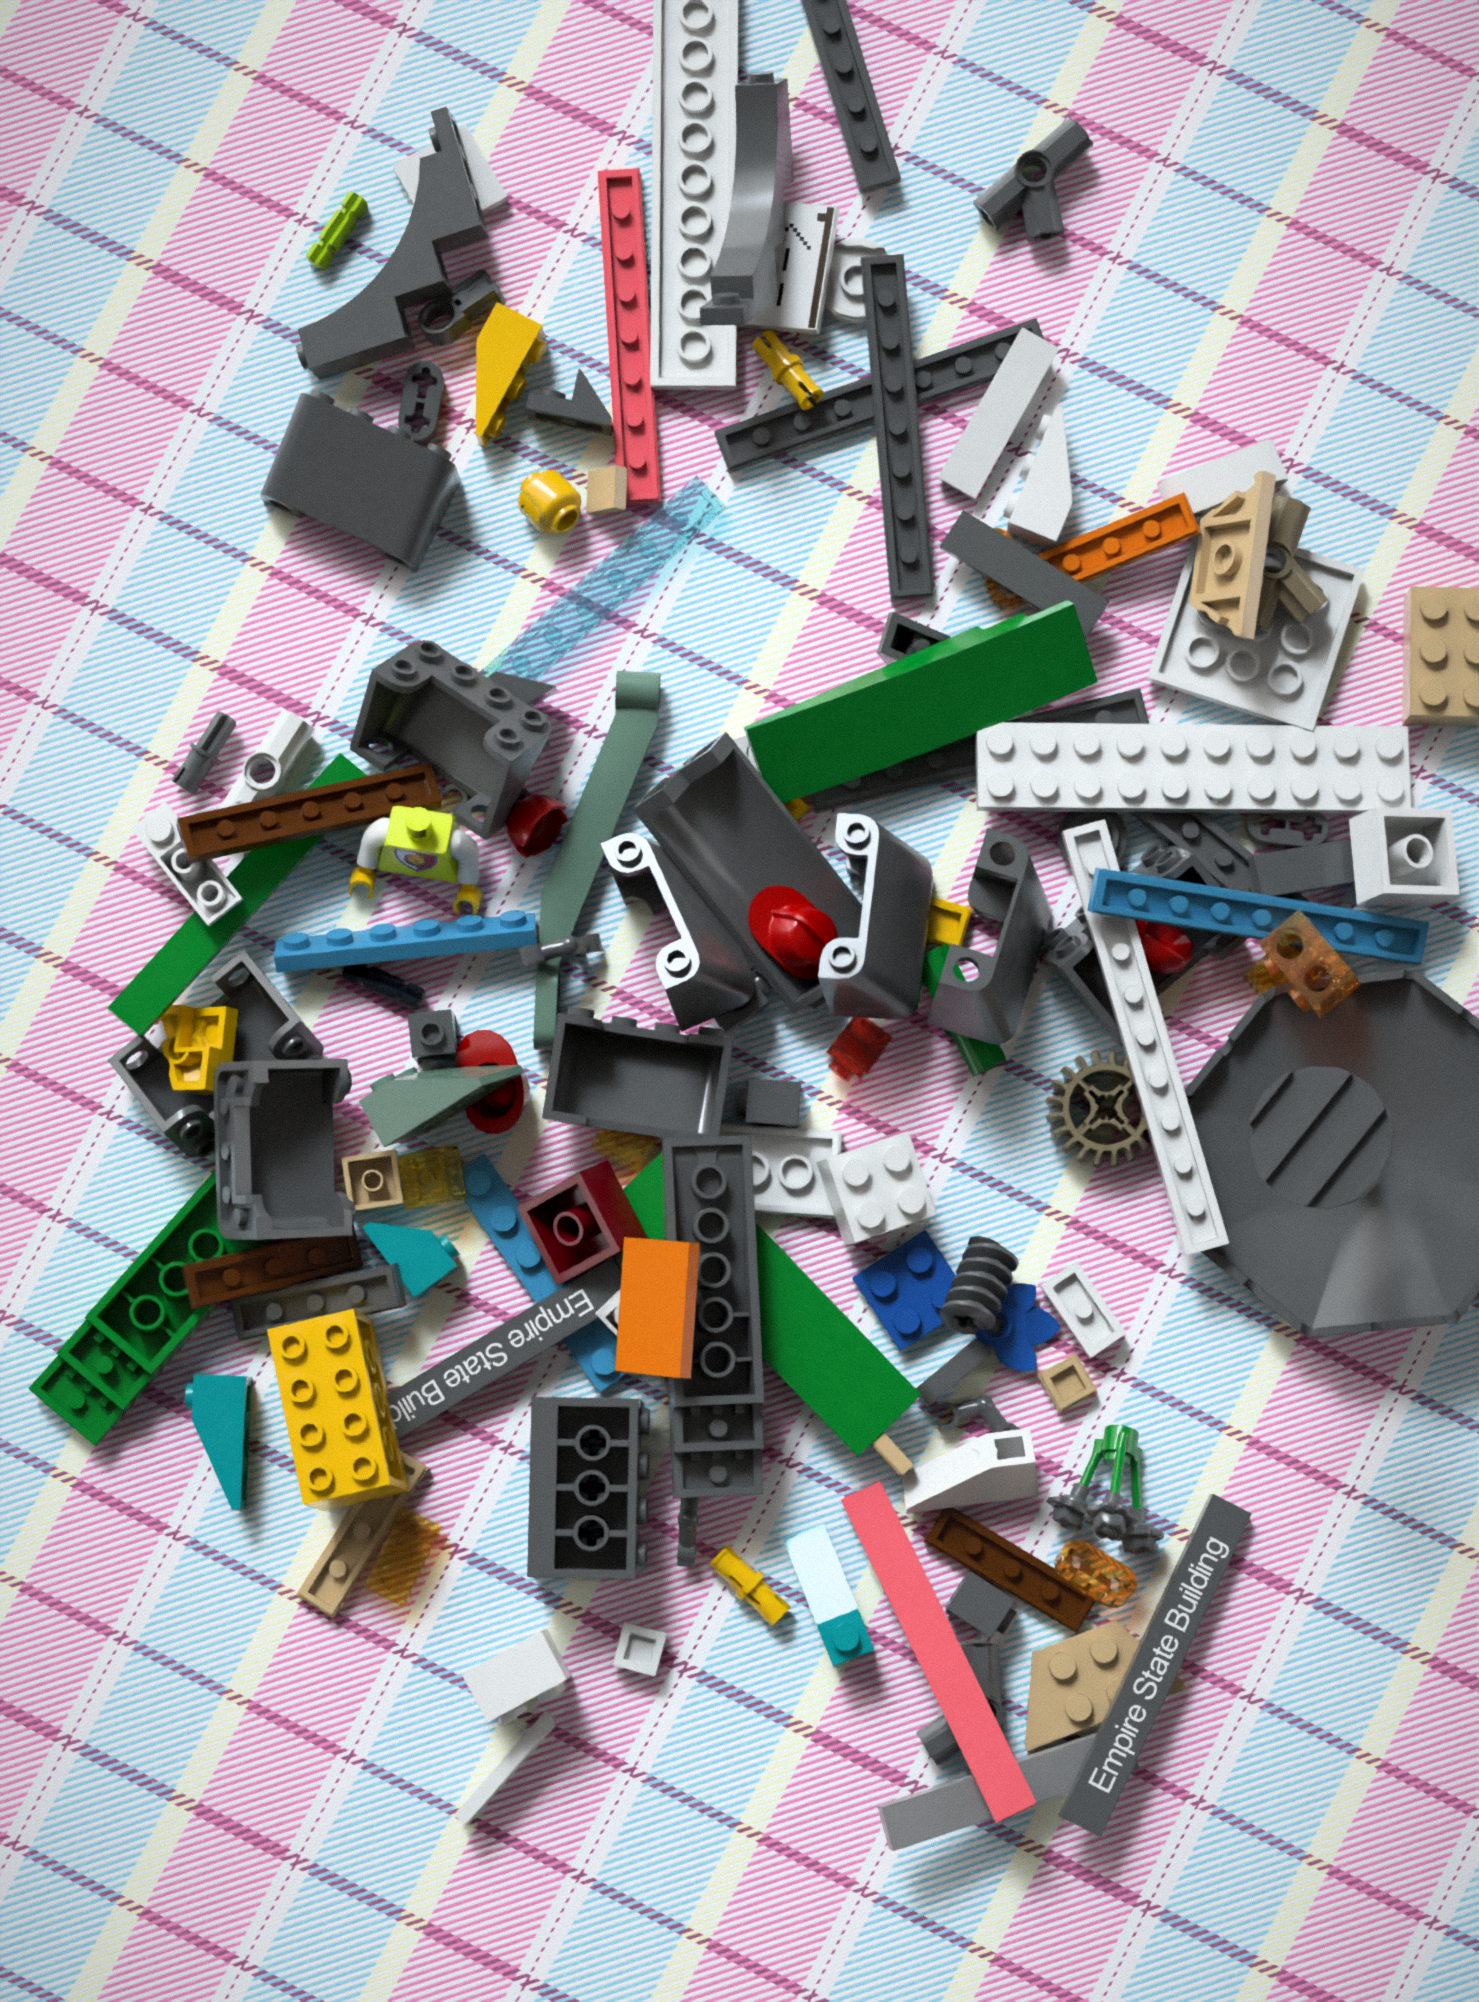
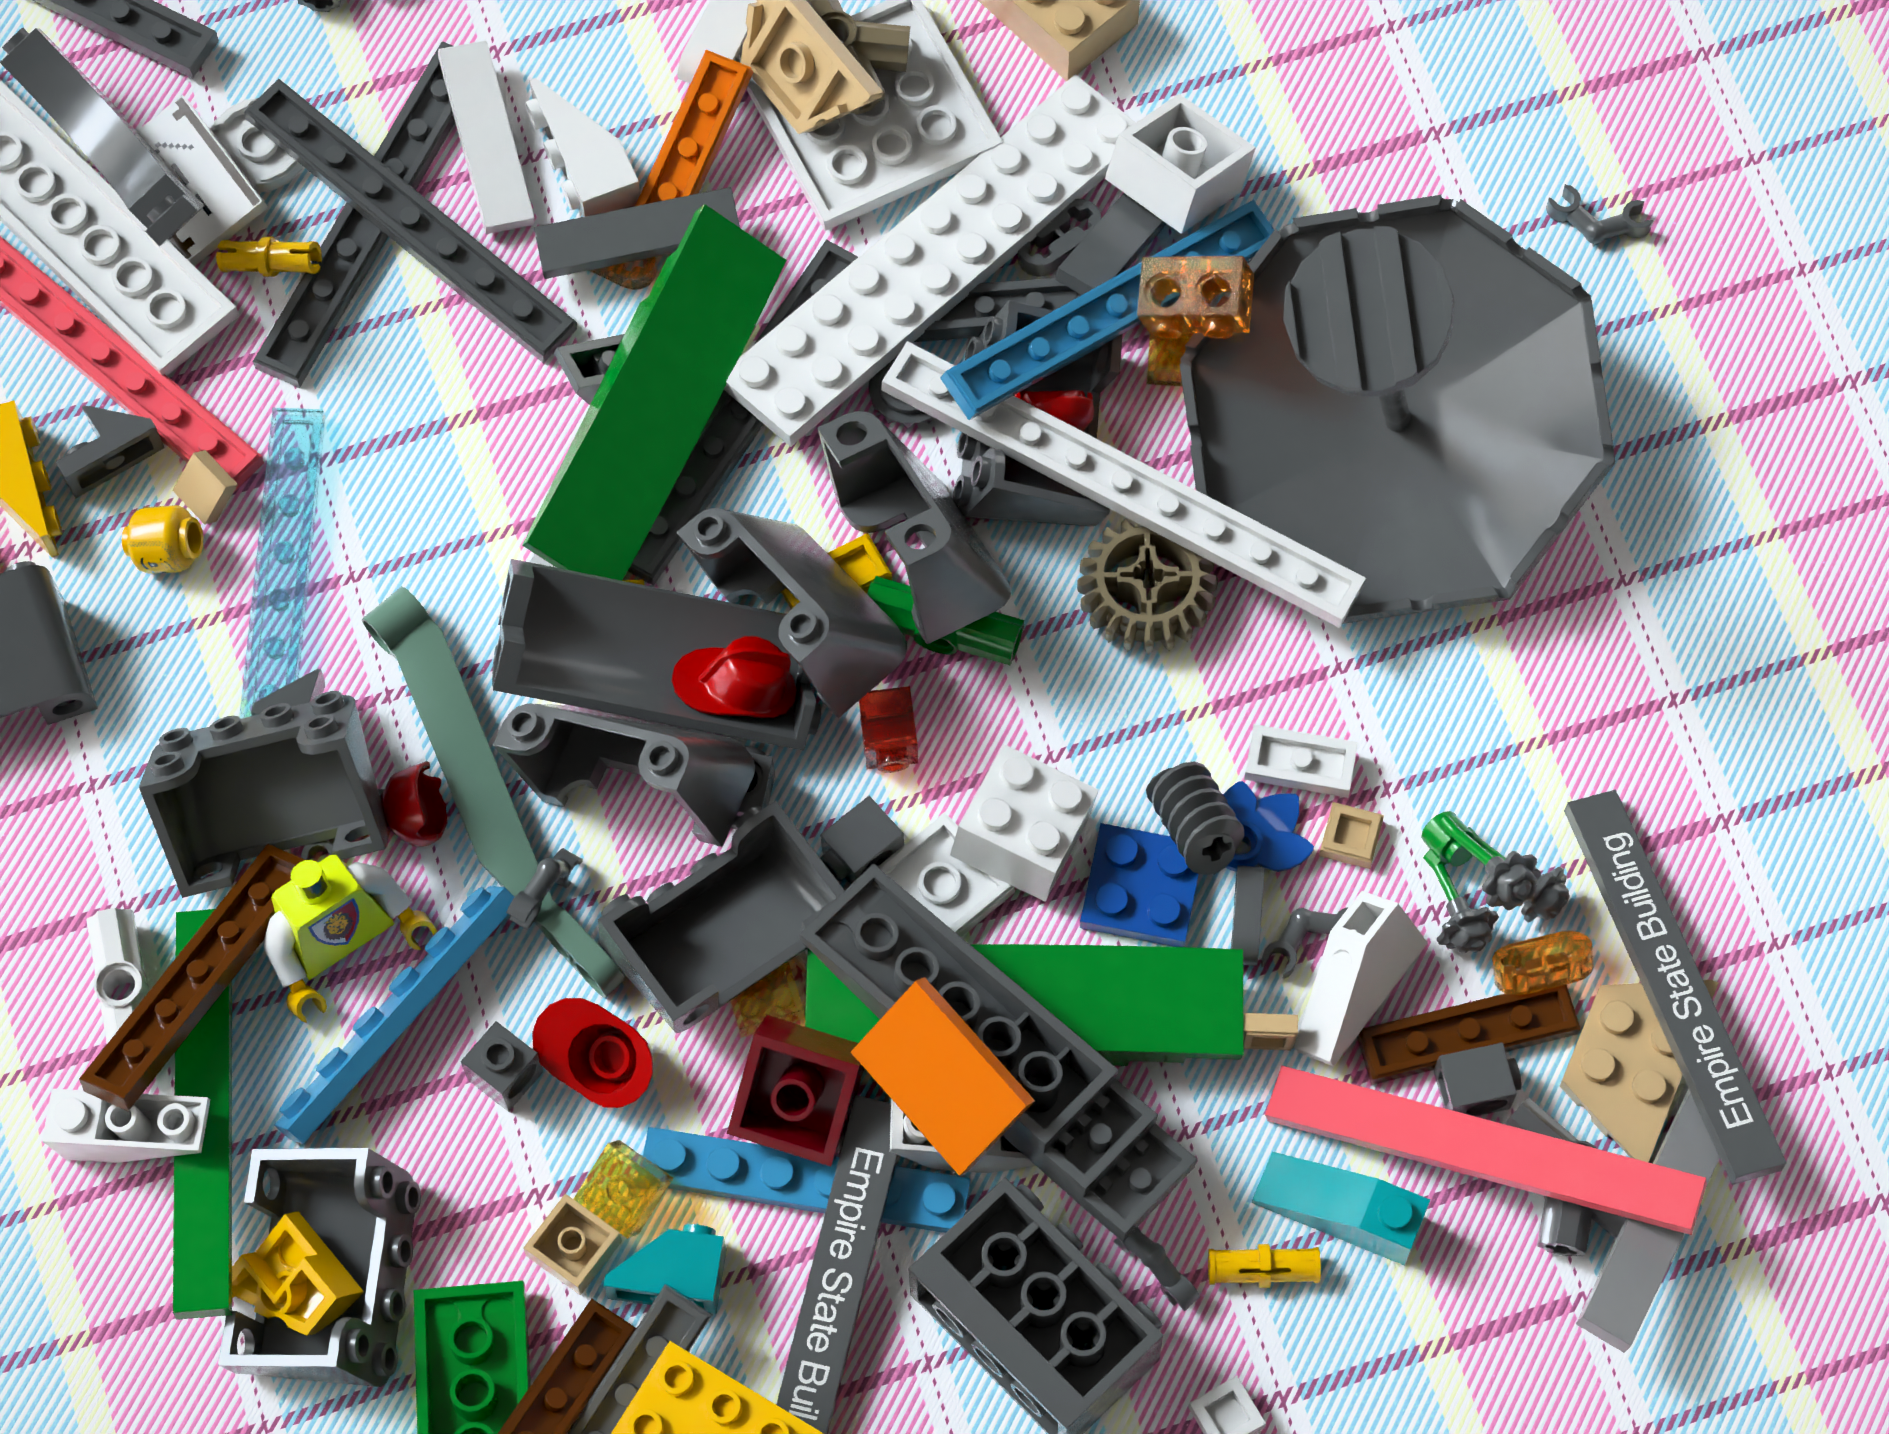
camera: 50 degrees left, 15 degrees down
dark grey axle [171,711,236,795] -> none
dark grey windscreen [213,1059,356,1240] -> none
black axle [341,964,425,1010] -> none
sand green slope [359,1065,524,1147] -> none

